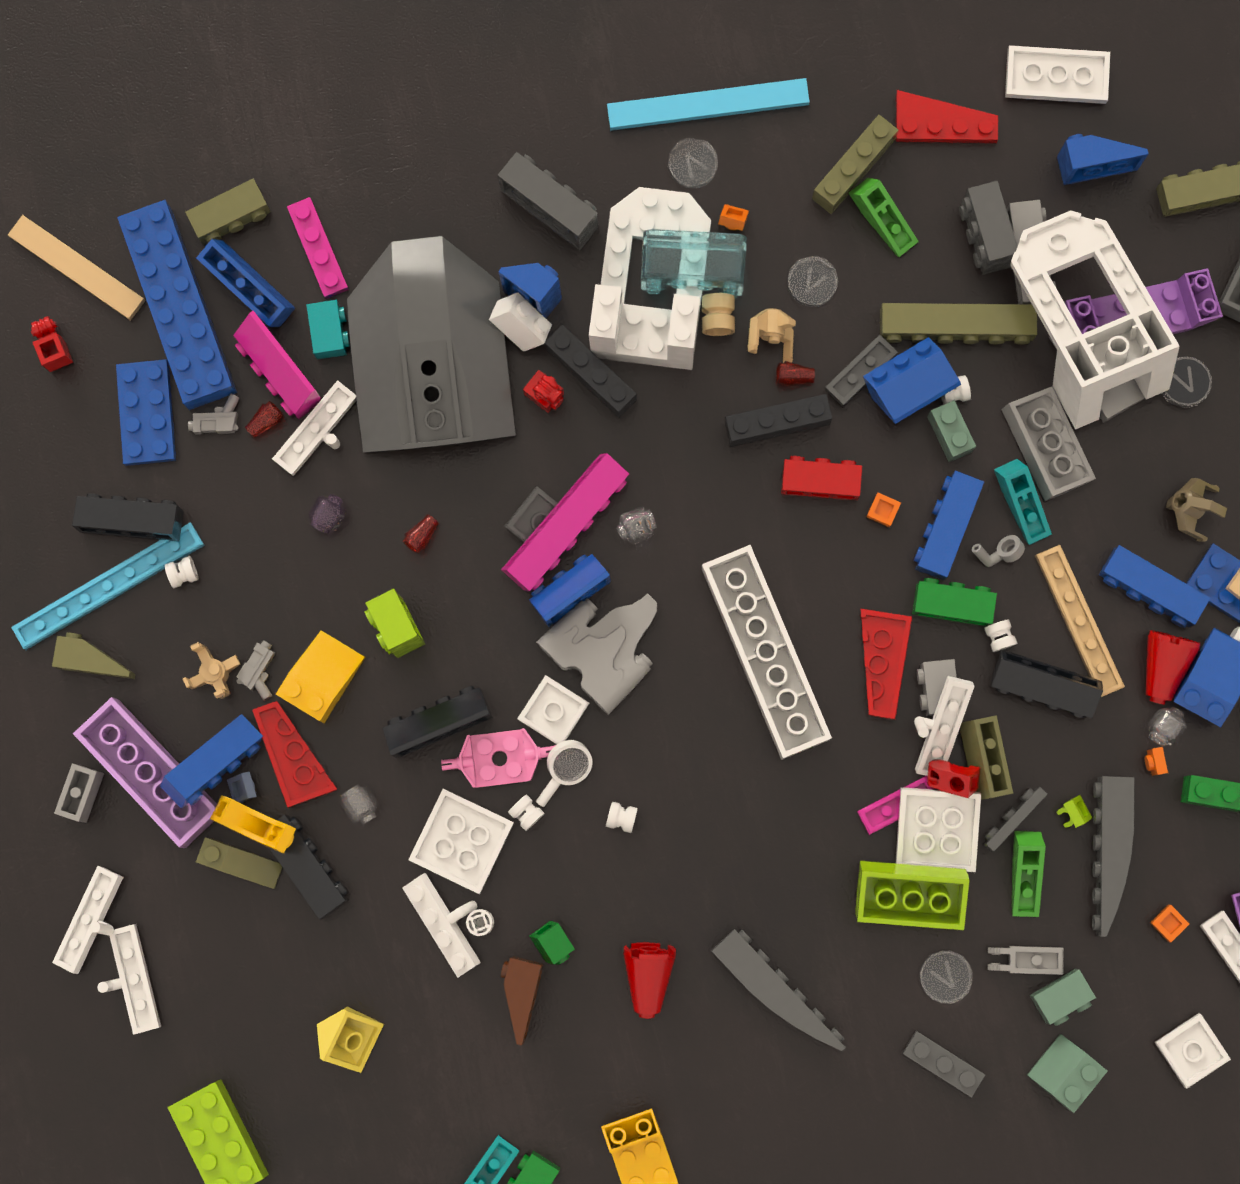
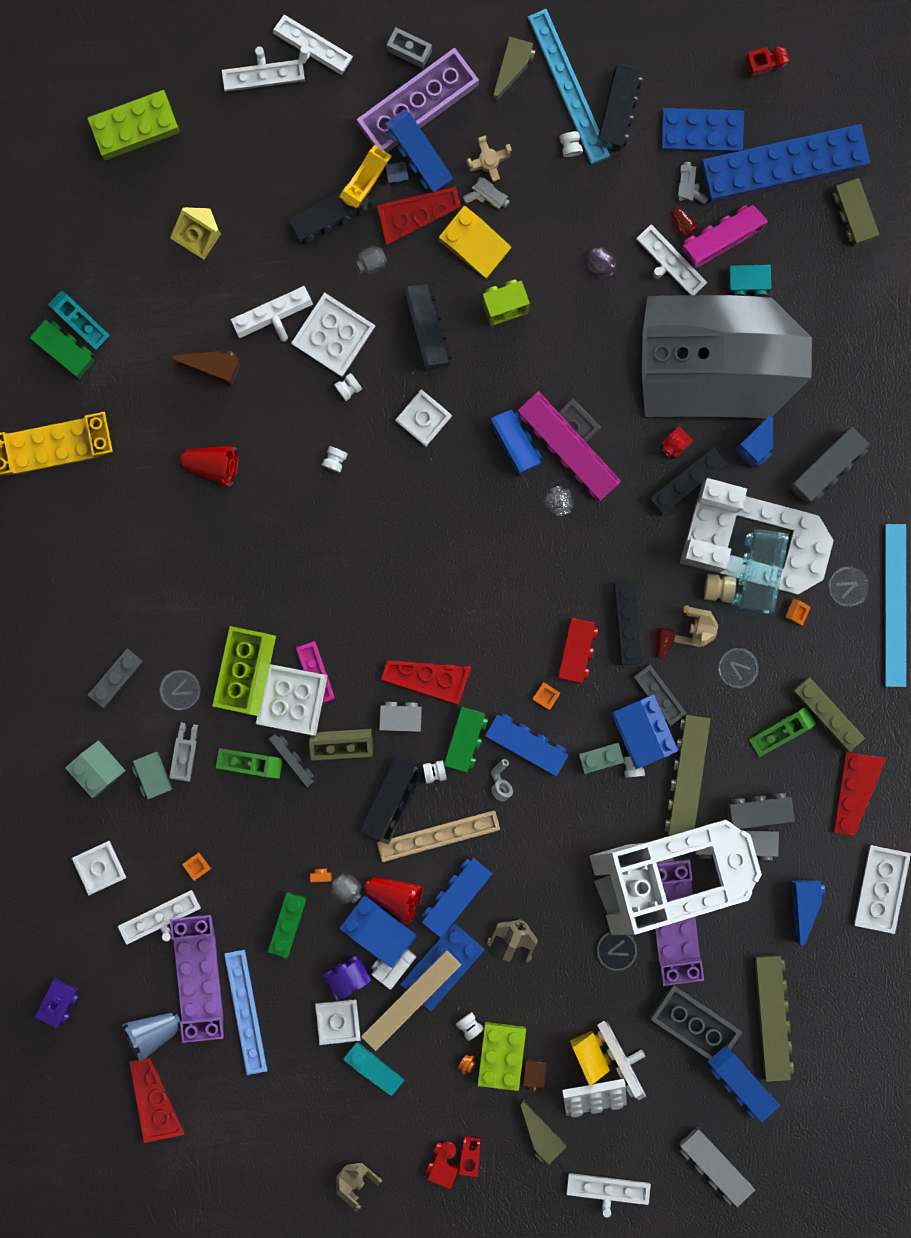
camera: 90 degrees right, 5 degrees up
tan tile [8,215,146,321] -> none
blue brick [196,239,295,327] -> none
olive slope [196,837,283,889] -> none
dark pink plate [287,197,349,299] -> none
clear red cone [402,514,439,553] -> none
bright pink plate [441,728,557,788] -> none
white wheel [466,909,494,936] -> none
white brick [489,292,552,352] -> none
green brick [529,921,575,965] -> none
light grey rock [536,594,657,715] -> none
piece [536,740,592,807] -> none
white brick [702,545,832,760] -> none
dark grey slope [711,929,846,1051] -> none
white plate [914,676,974,776] -> none
red leg [927,760,981,798] -> none
teal slope [994,459,1052,545] -> none
light grey slope [1001,387,1096,501] -> none
lime tile [1057,795,1092,828] -> none
dark grey slope [1092,776,1134,937] -> none

